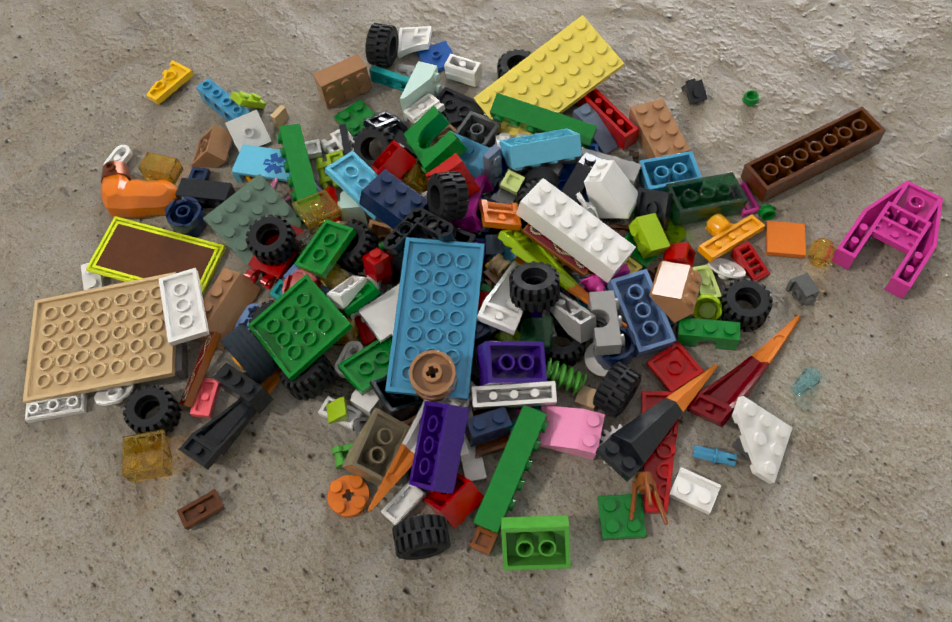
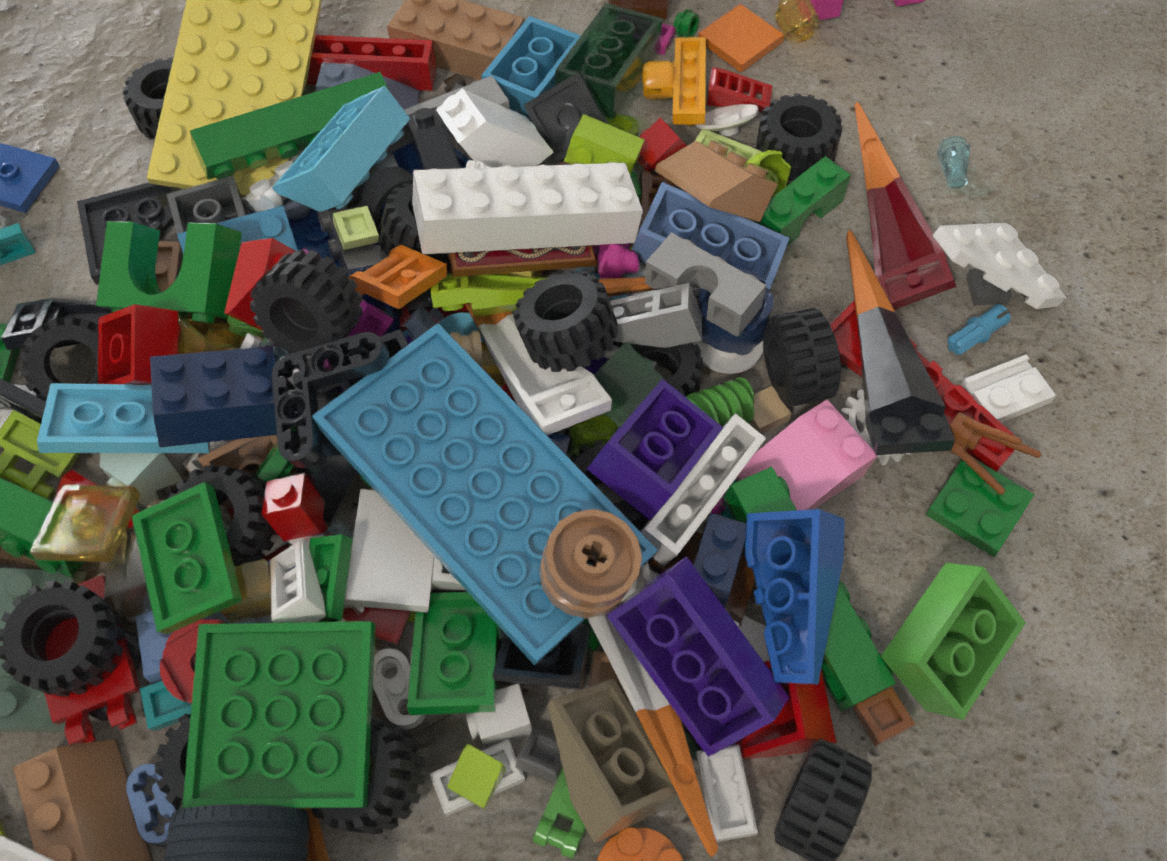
camera: 55 degrees left, 0 degrees up
light aqua slope [400,61,441,122] -> none
white plate [403,93,445,124] -> none
white brick [444,54,482,87] -> none
sand blue plate [483,144,502,193] -> none
red plate [646,341,704,392] -> none
dark grey brick [786,273,820,306] -> none
none -> blue wedge [745,509,845,685]

